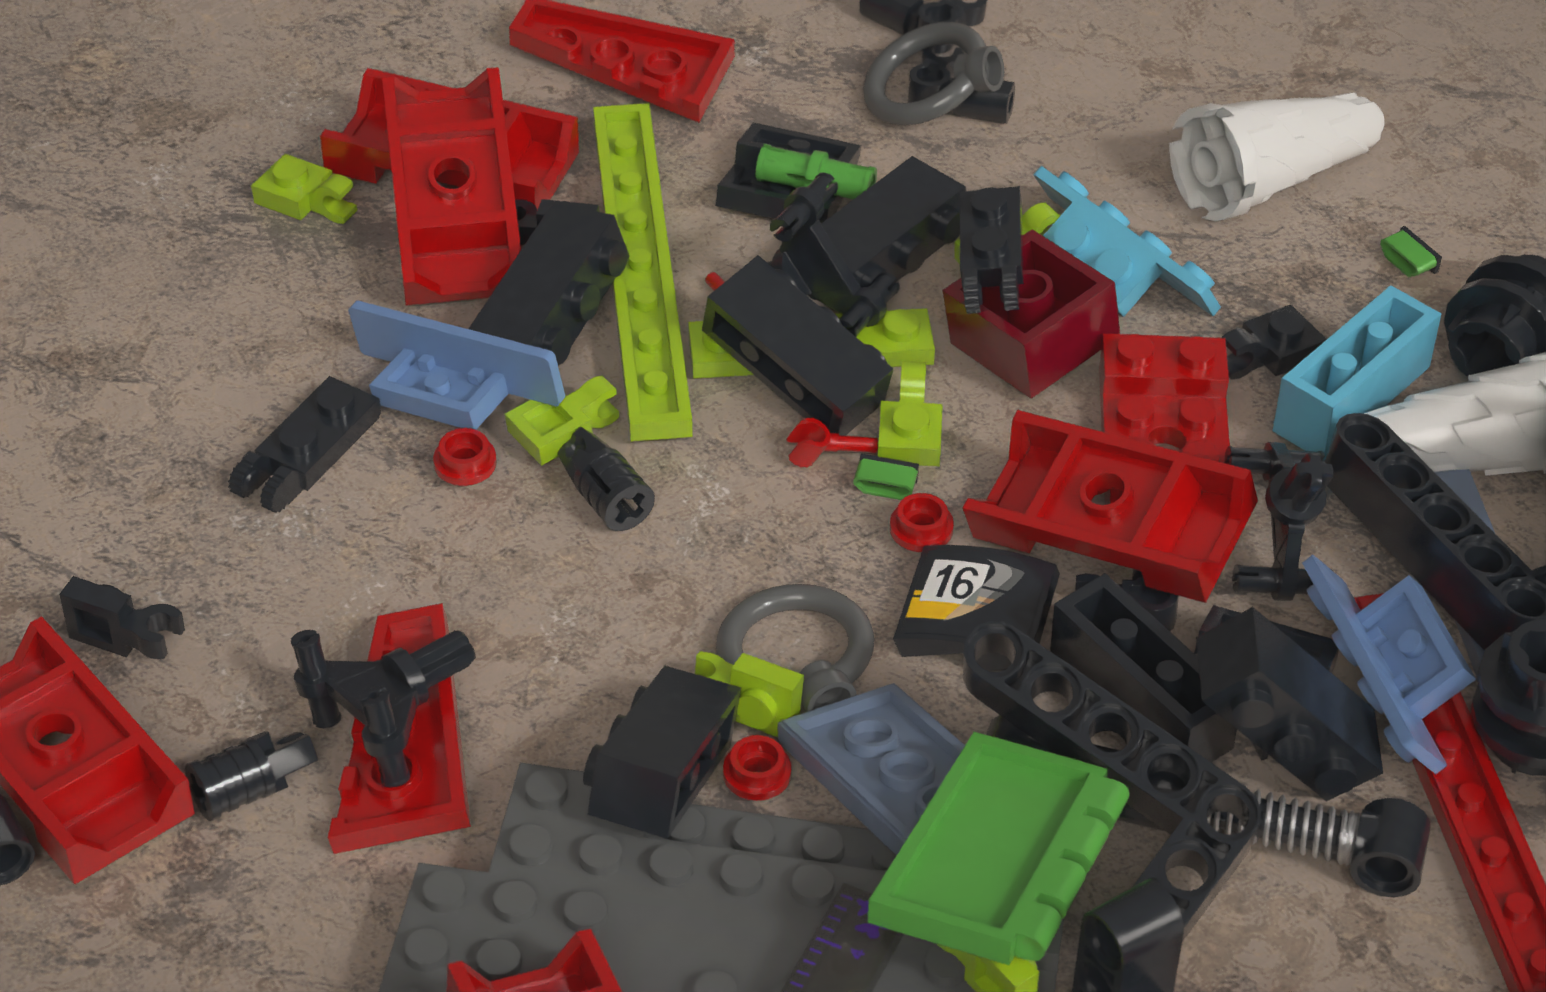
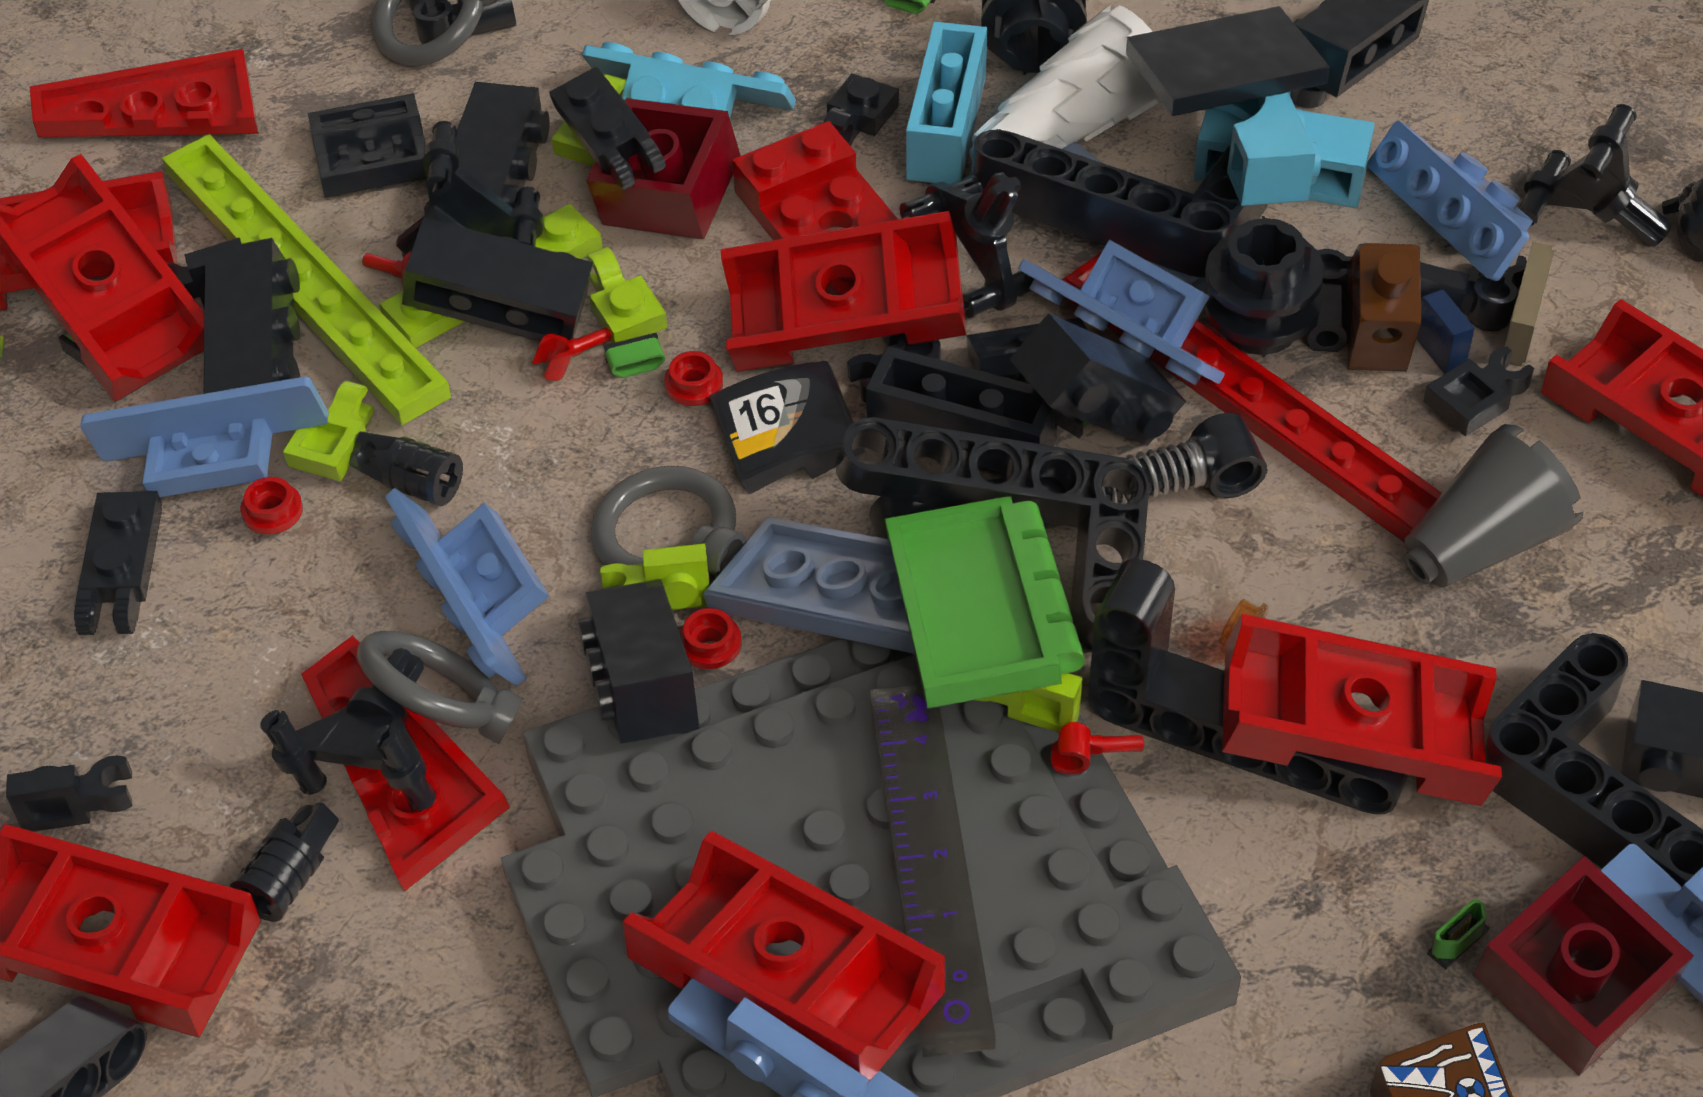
camera: 30 degrees left, 5 degrees up
bright green pin [756,144,877,200] -> none
none -> dark grey piece [357,631,524,744]
none -> medium blue bracket [385,488,549,686]

